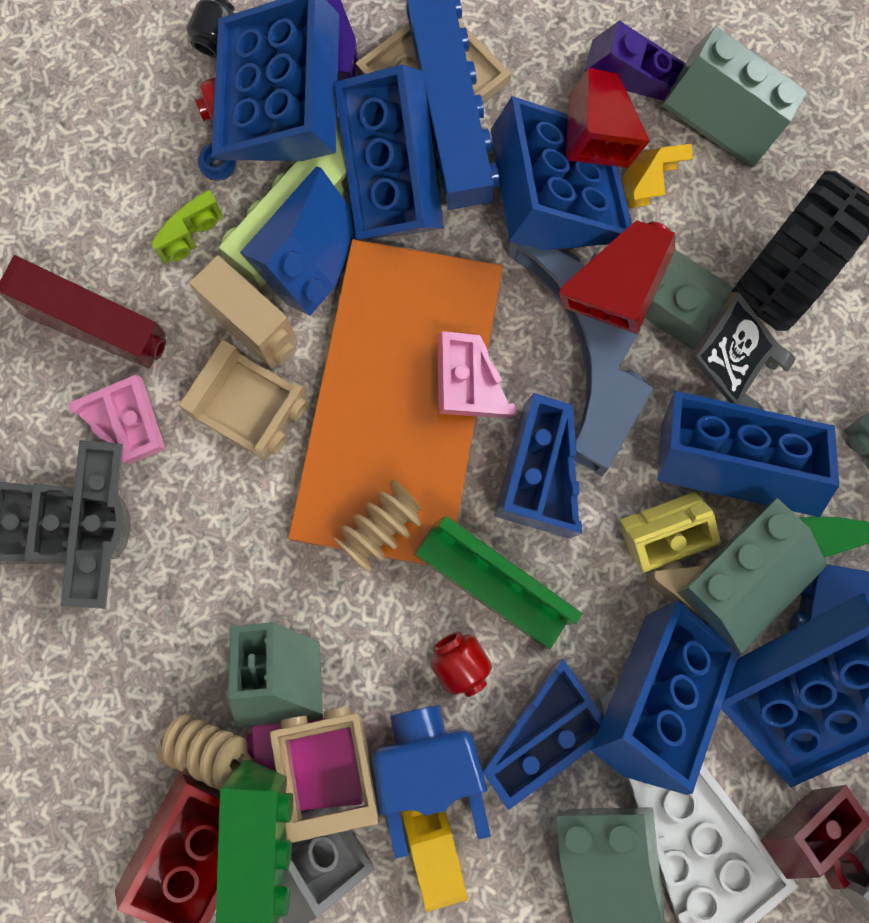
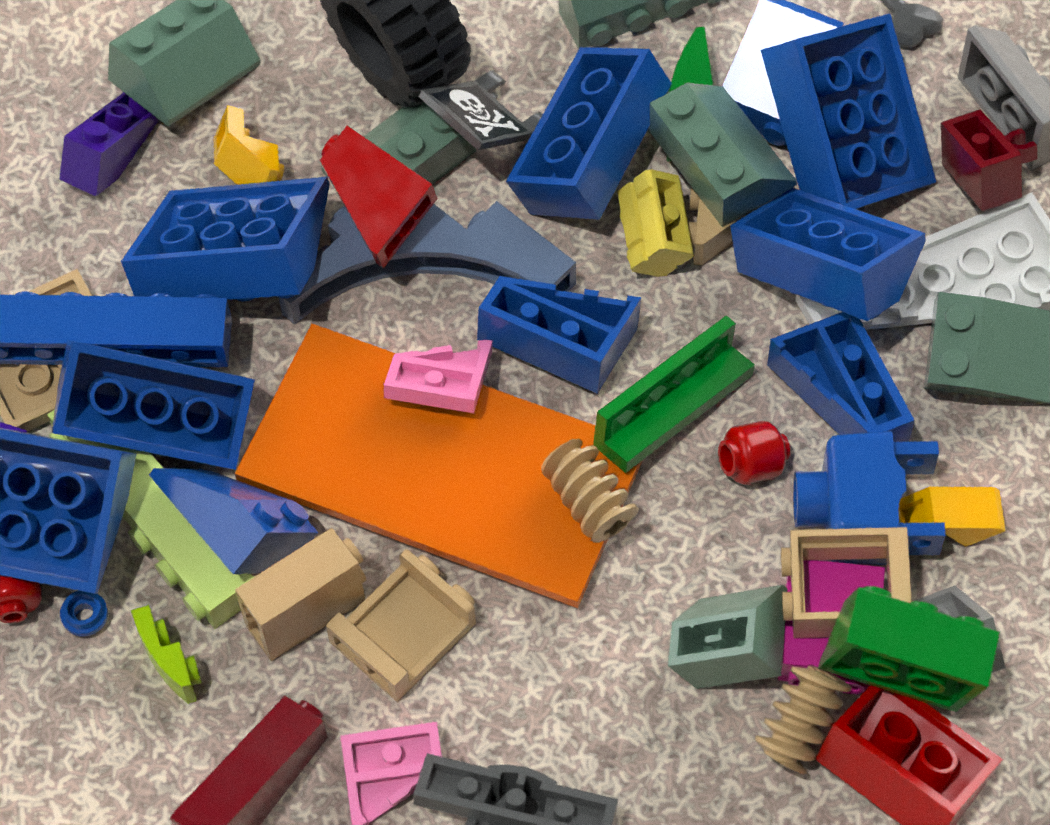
camera: 75 degrees left, 15 degrees down
red slope [566,68,650,168] -> none

